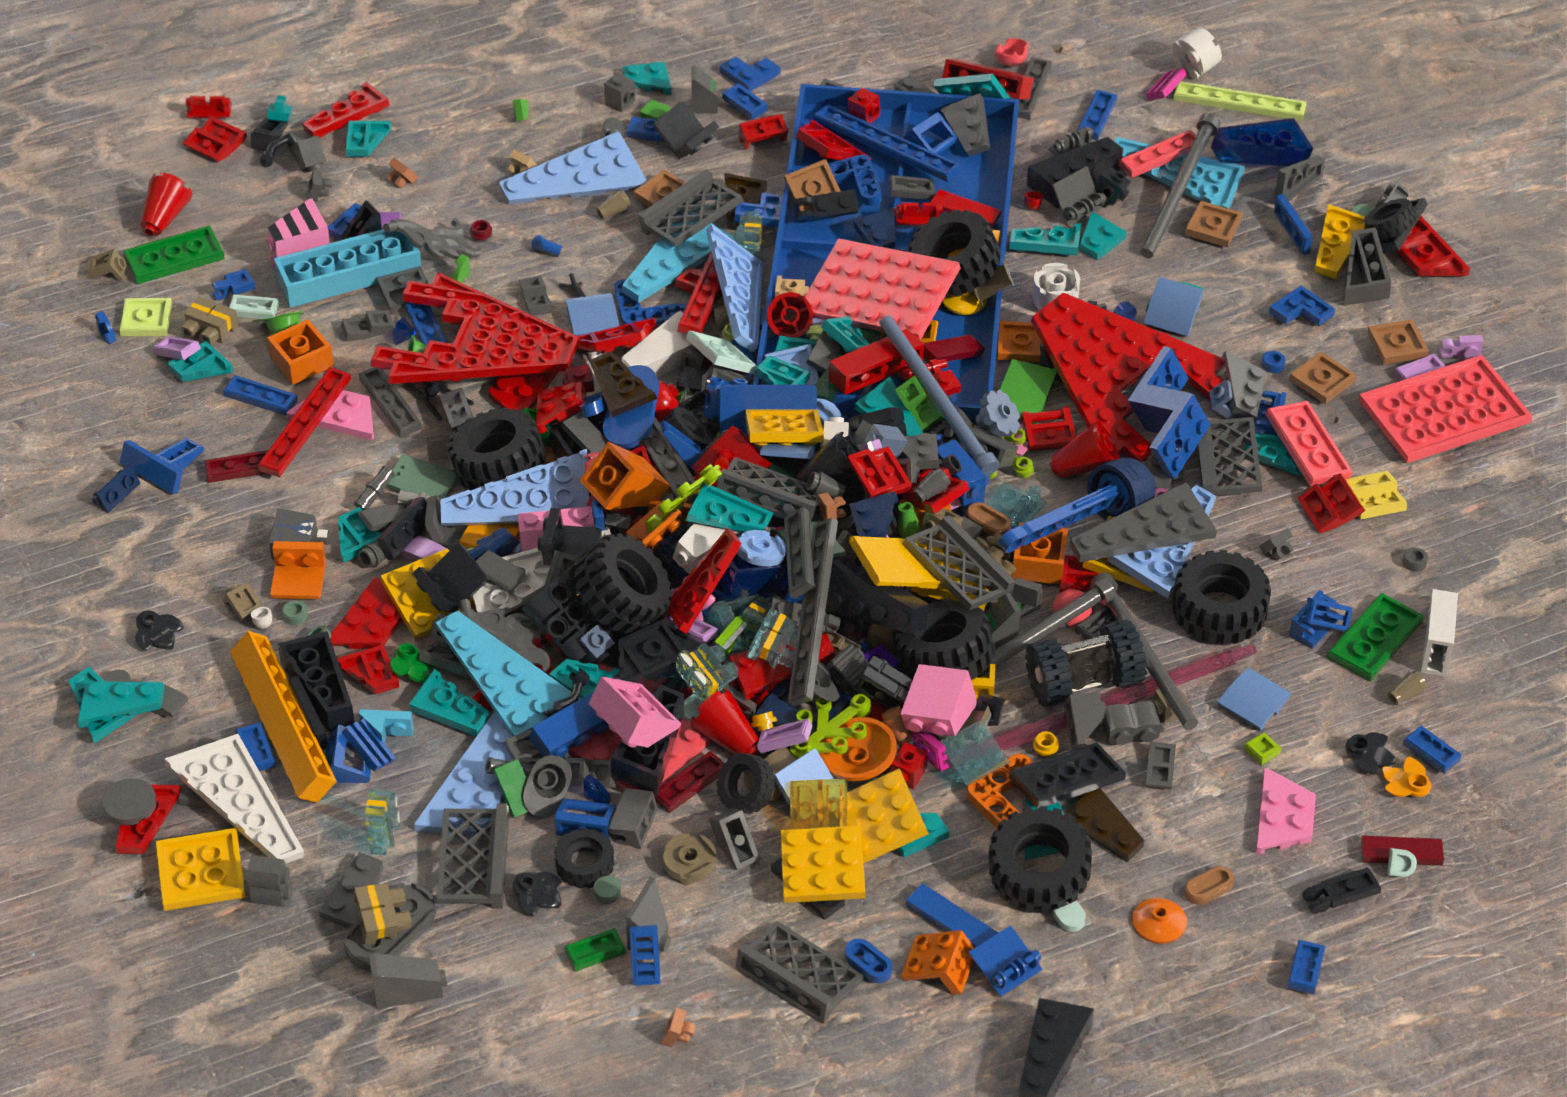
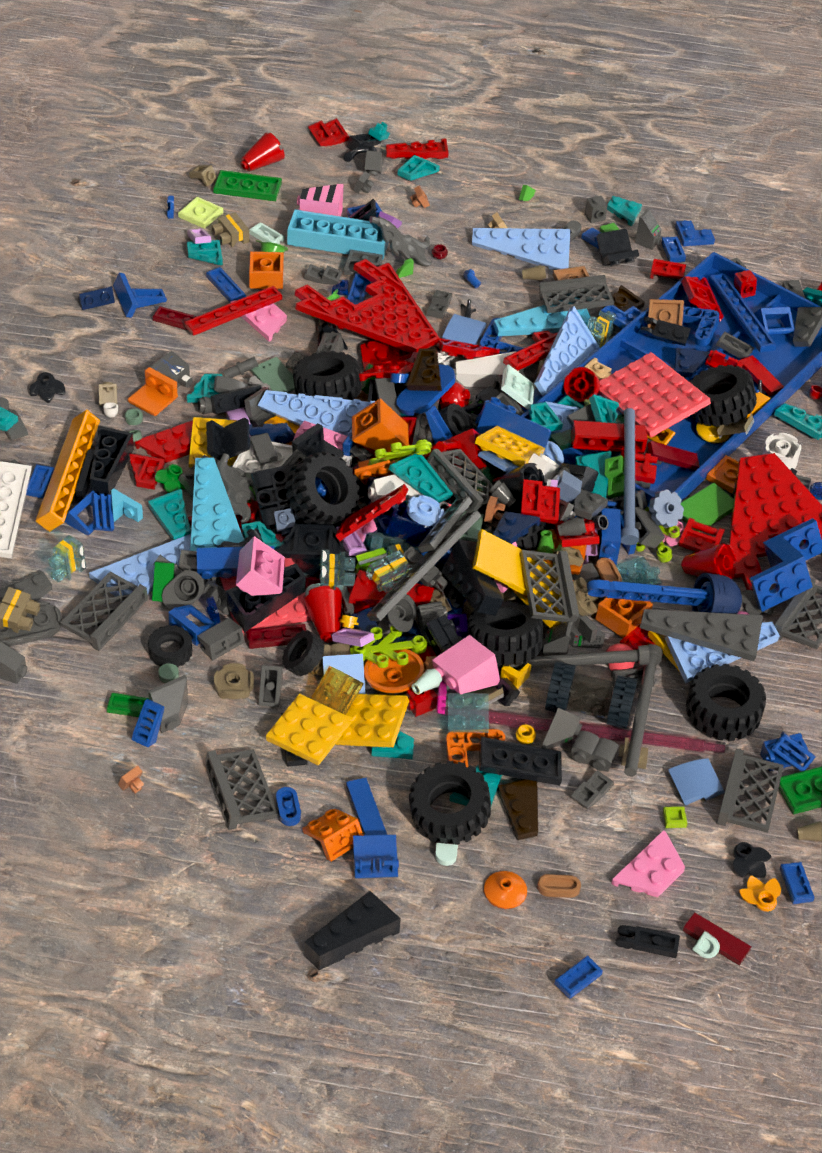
camera: 30 degrees right, 0 degrees up
red hinge [185,95,232,118] -> none
blue plate [212,269,255,300] -> none
dark grey tile [358,367,422,437] -> none
black plate [513,872,562,916] -> none
dark grey tile [1259,528,1293,560] -> none
none -> light aqua cone [412,669,442,695]
none -> dark grey fence [717,748,784,833]

